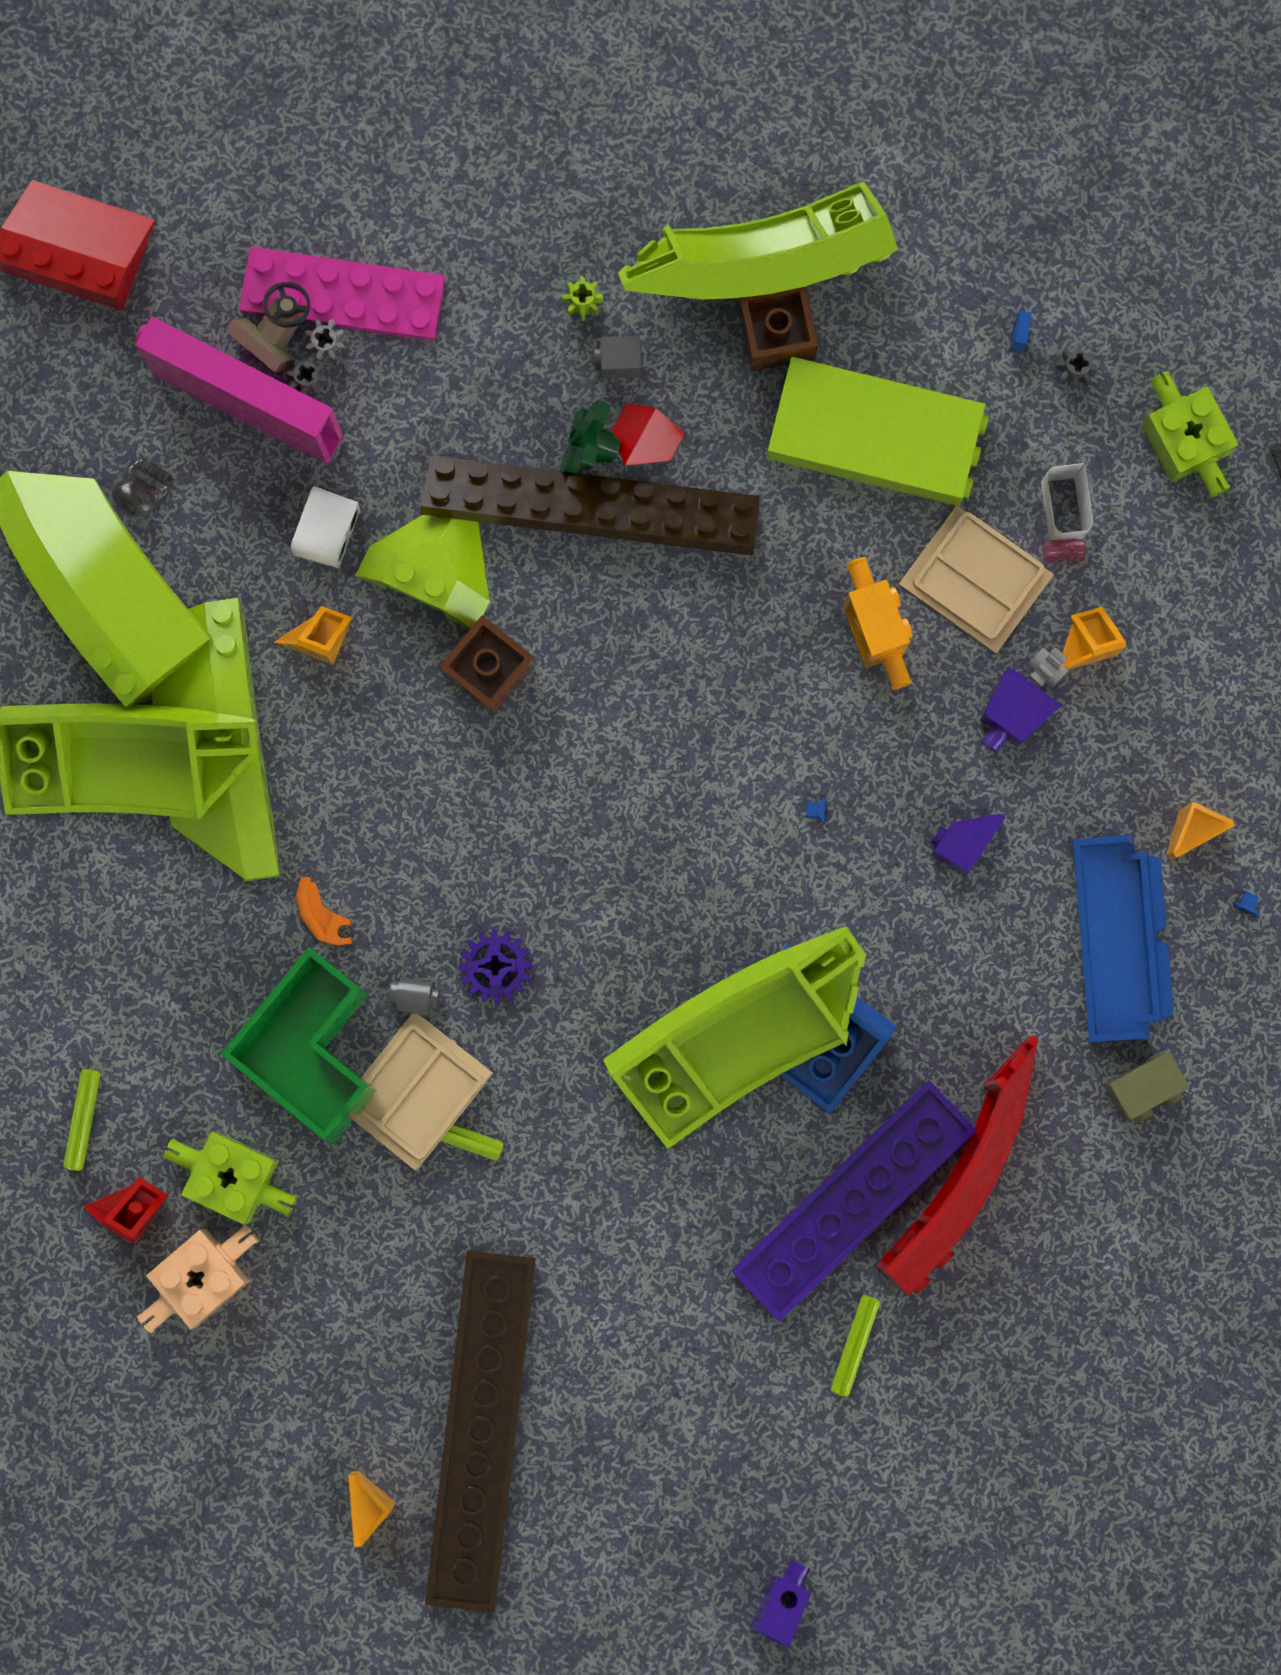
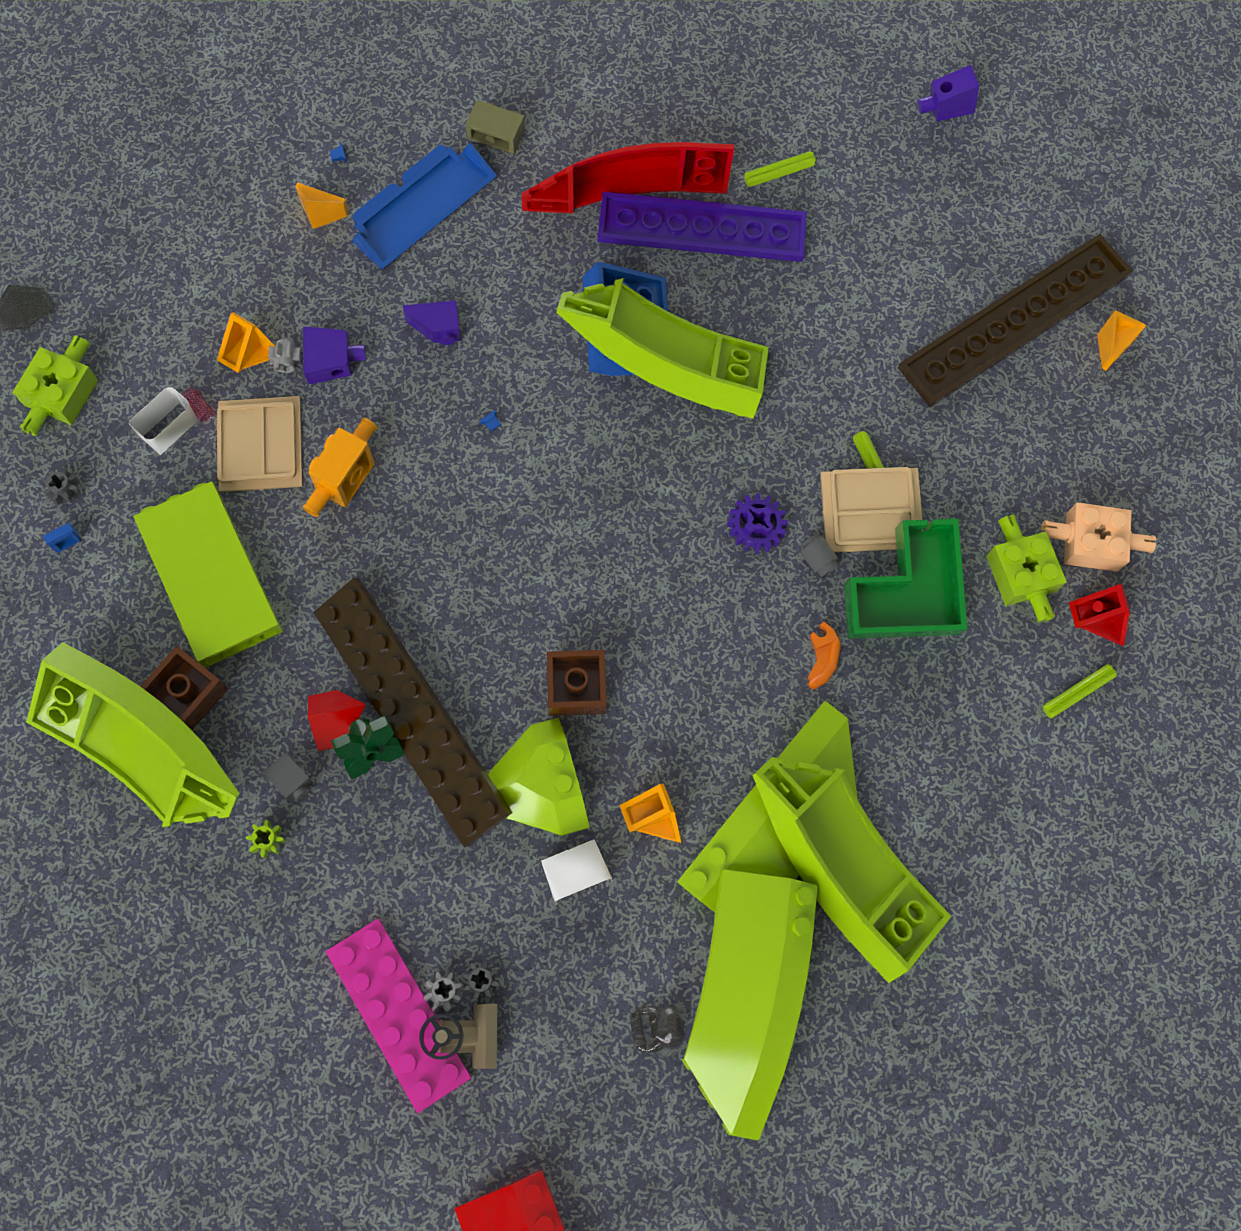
camera: 135 degrees left, 10 degrees down
dark pink brick [135,316,343,465] -> none

